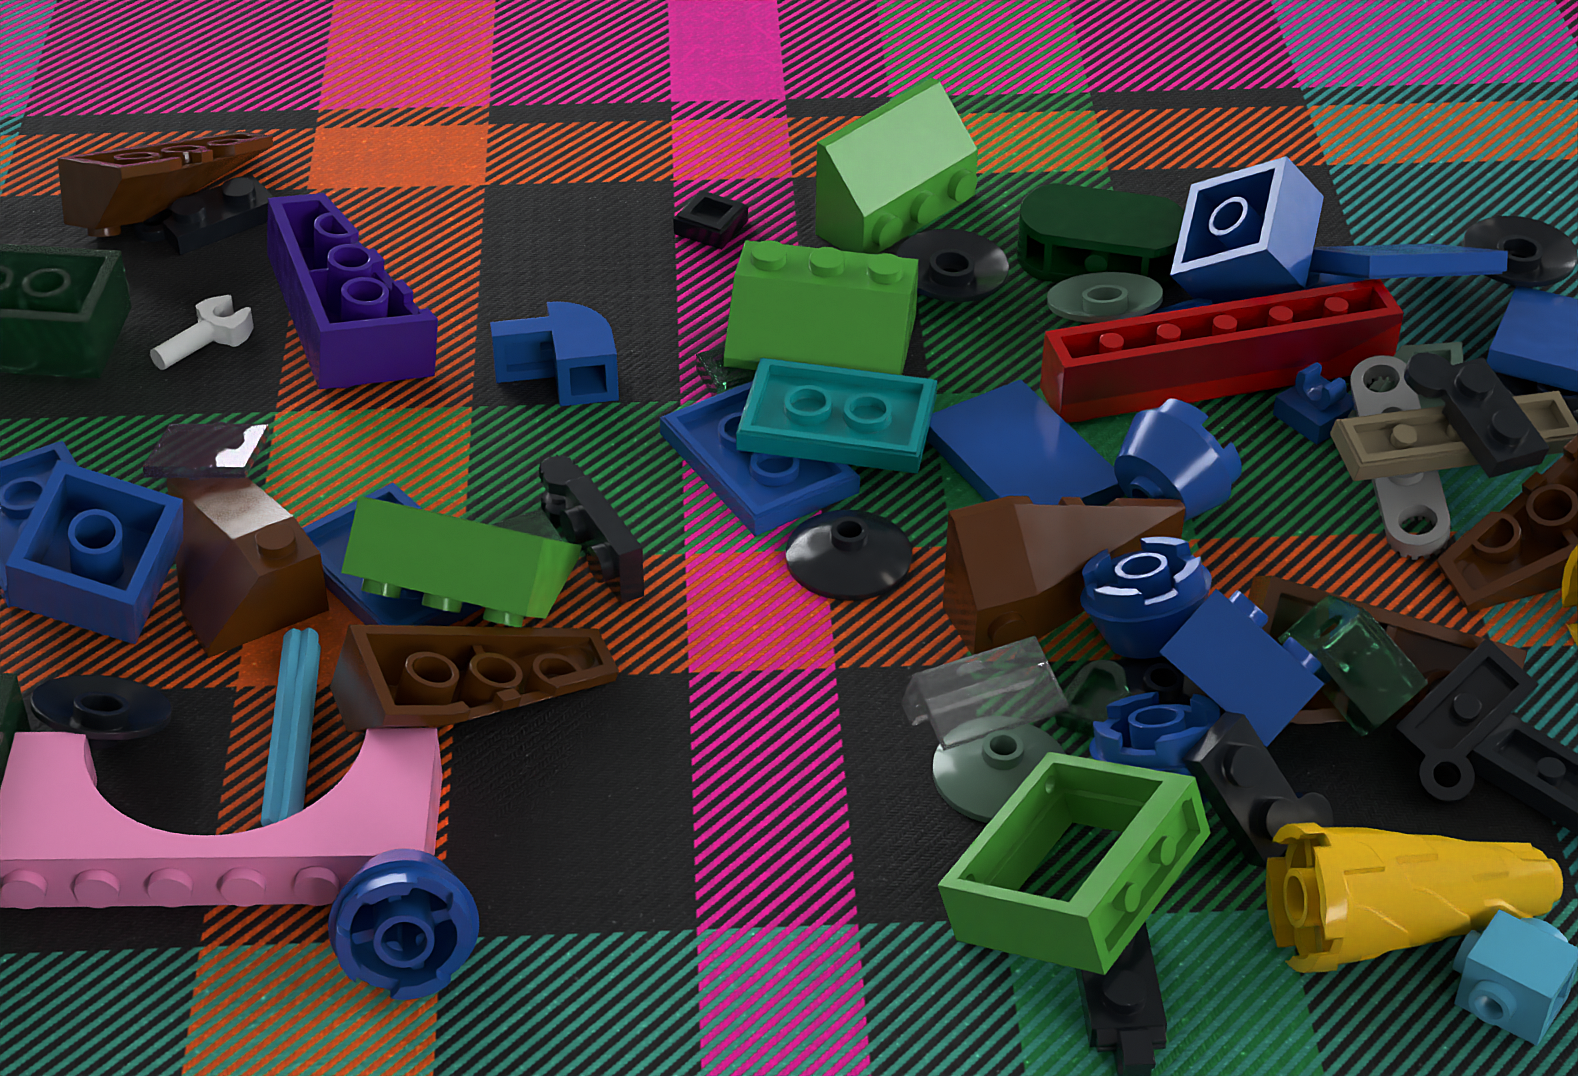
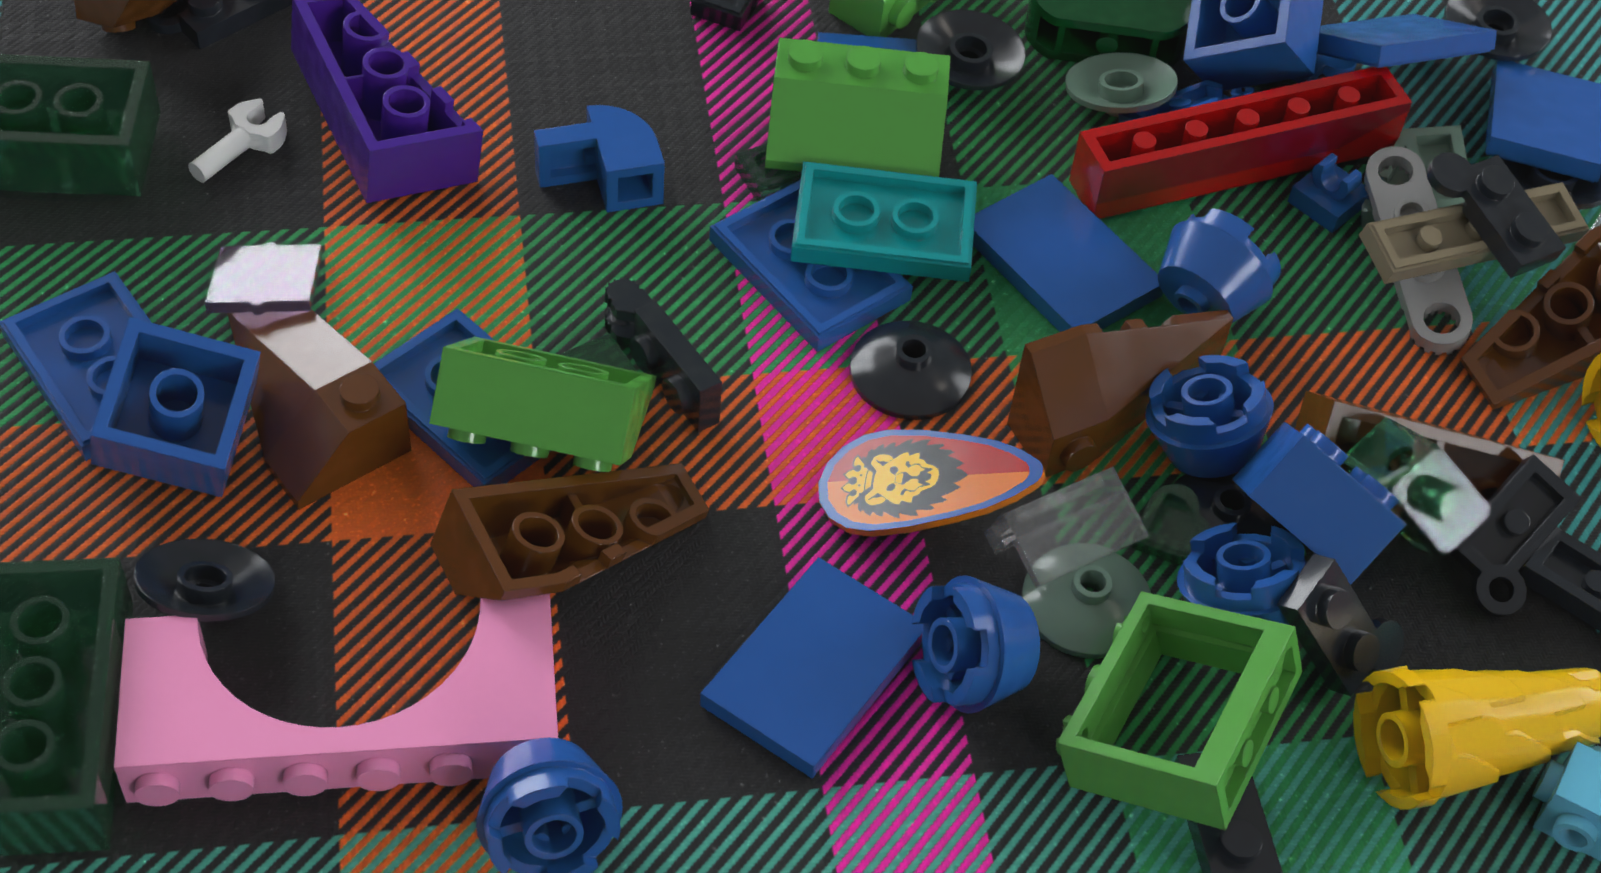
camera: 10 degrees left, 10 degrees up
medium azure axle [260,627,321,827] -> none
none -> blue tile [700,557,923,778]
none -> shield [818,429,1045,537]
none -> blue cone [912,575,1040,714]

